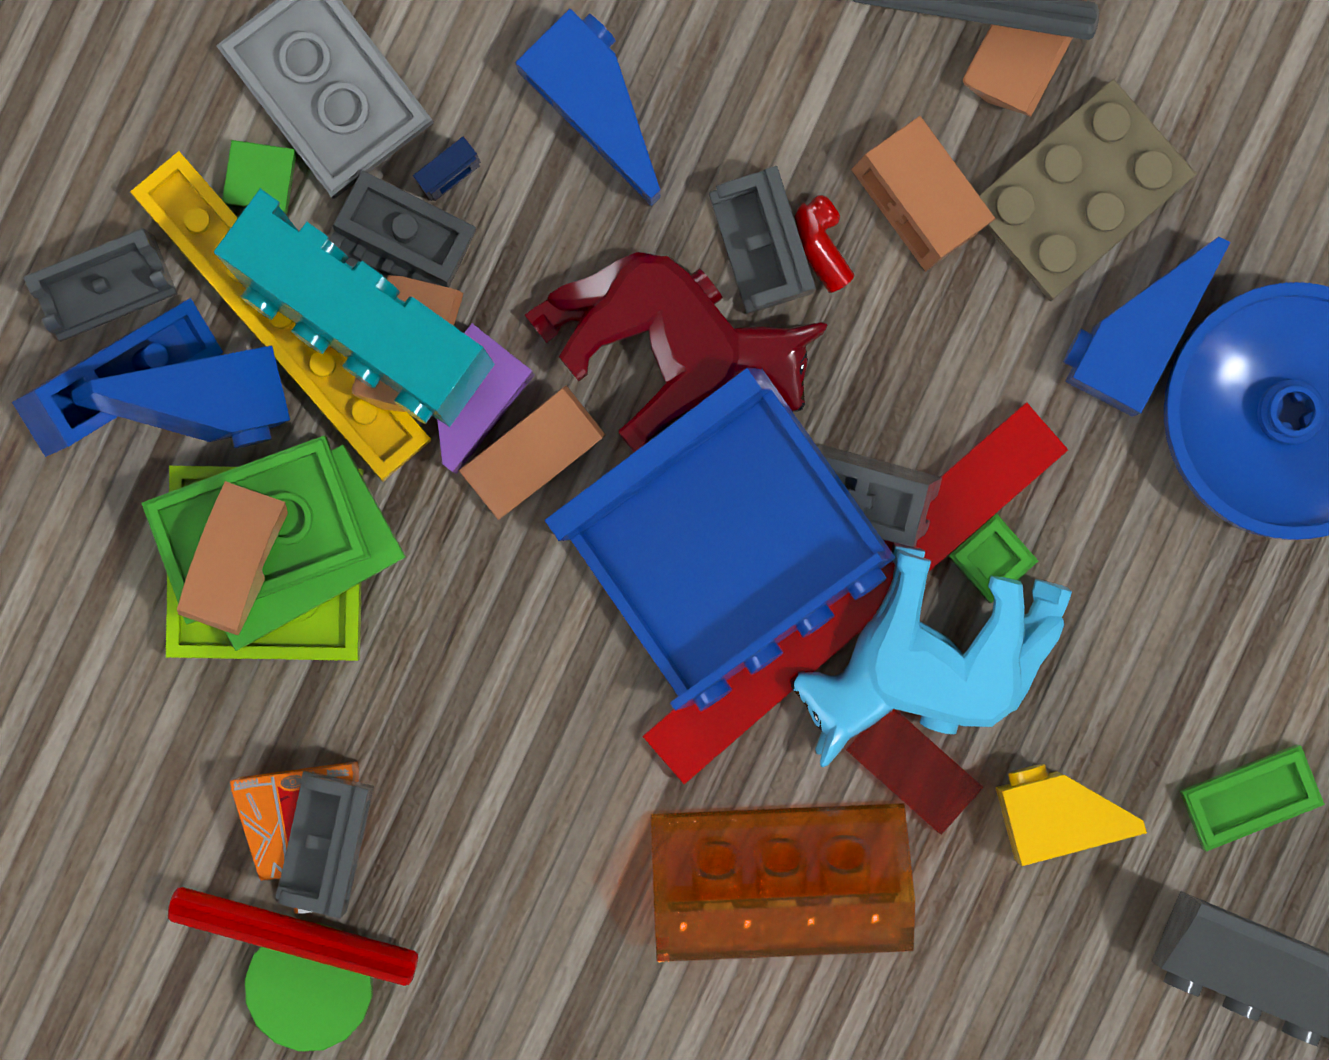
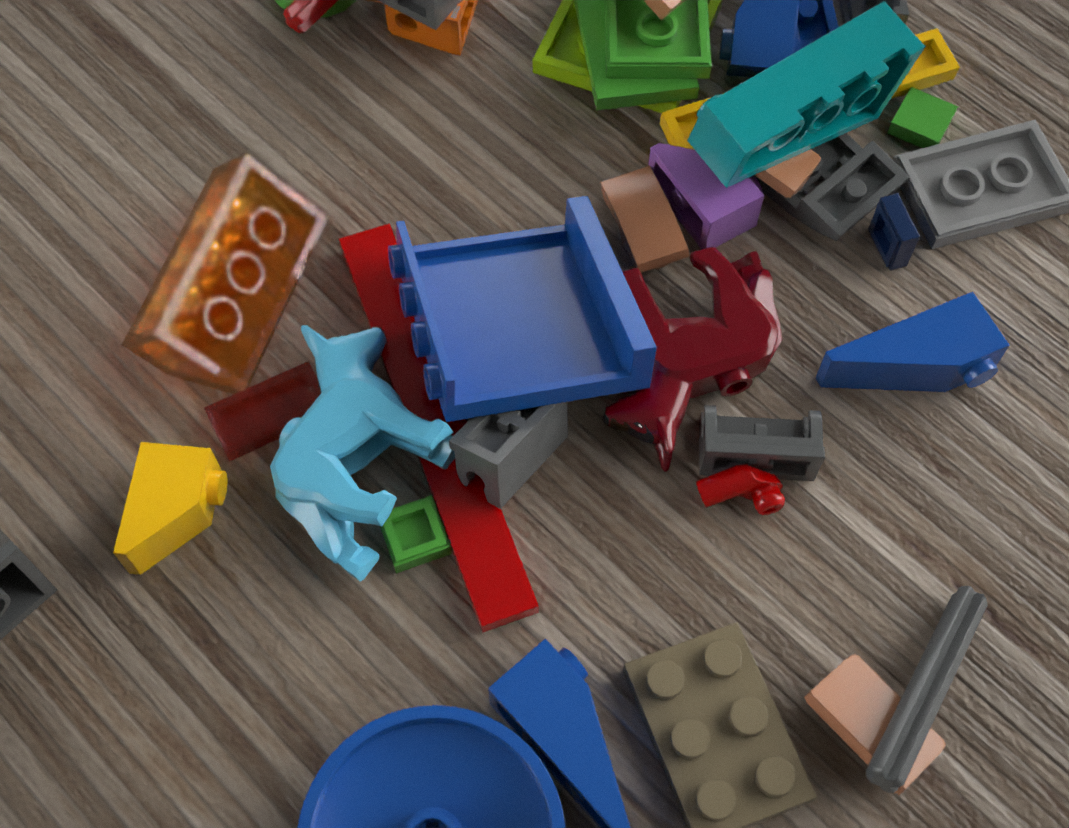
camera: 110 degrees right, 25 degrees down
nougat hinge [851,116,996,272] -> none
bright green tile [1179,745,1325,852] -> none

